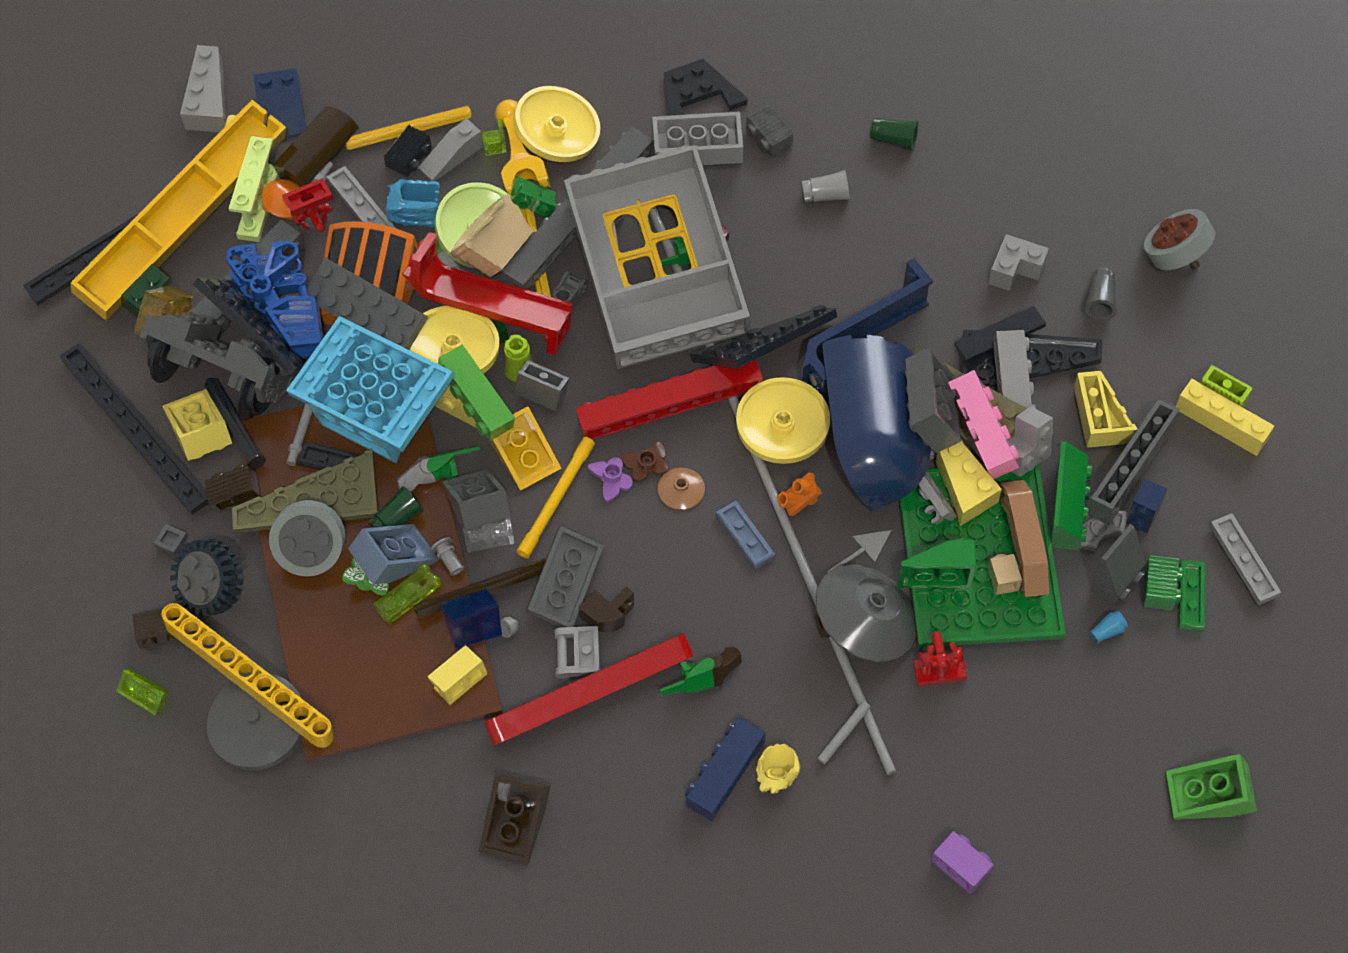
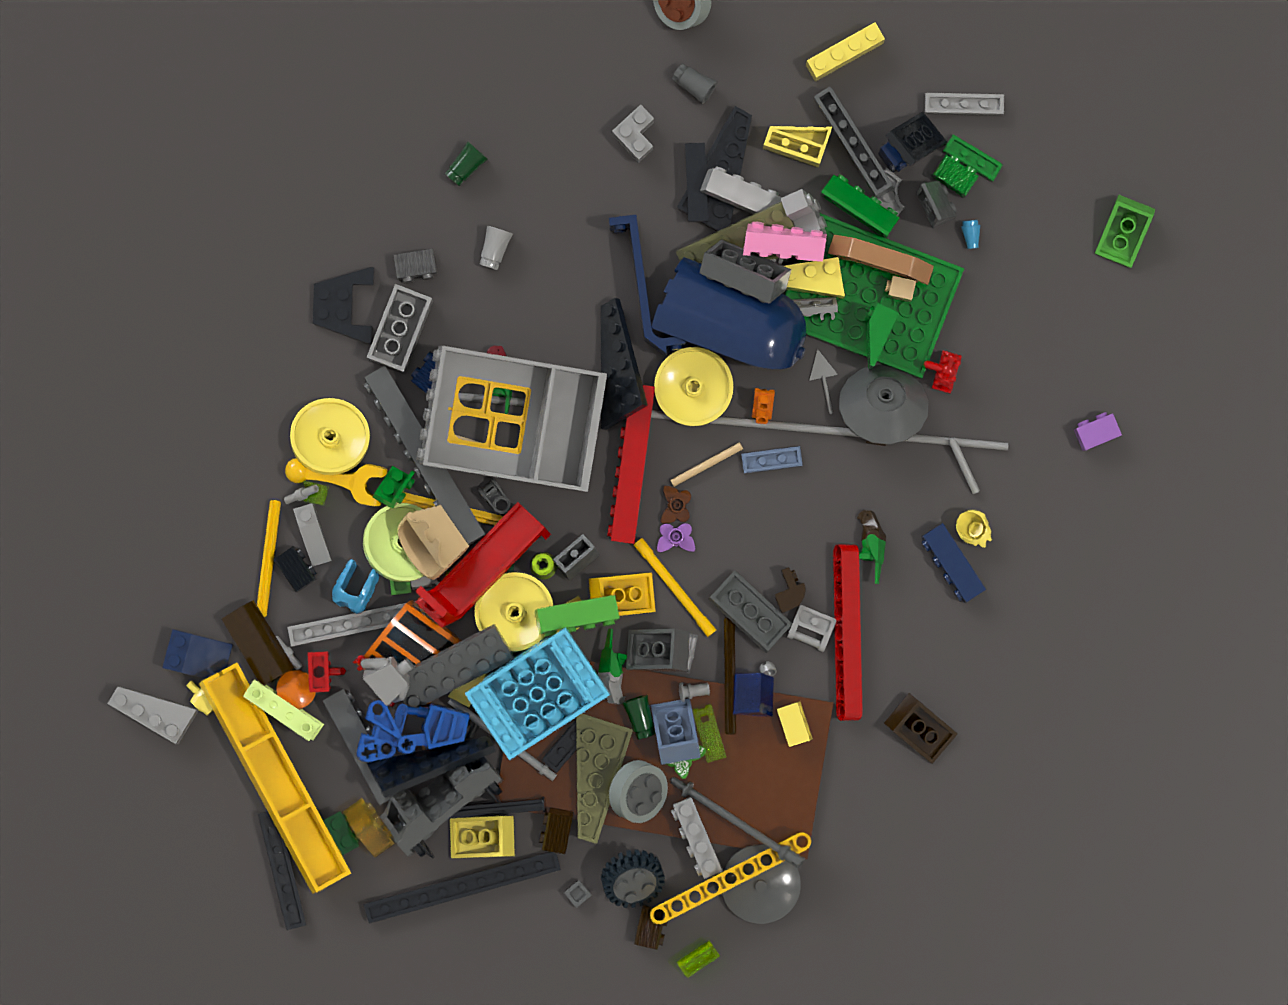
camera: 70 degrees left, 25 degrees up
medium nougat dish [658,467,705,511] -> none
lime brick [1201,365,1253,408] -> none
none -> light grey bar [284,485,319,504]
none -> light grey torso [353,655,414,707]
none -> tan bar [670,442,743,487]
none -> dark grey bar [670,777,805,869]
none -> light grey brick [671,797,722,879]
none -> black plate [885,112,947,166]

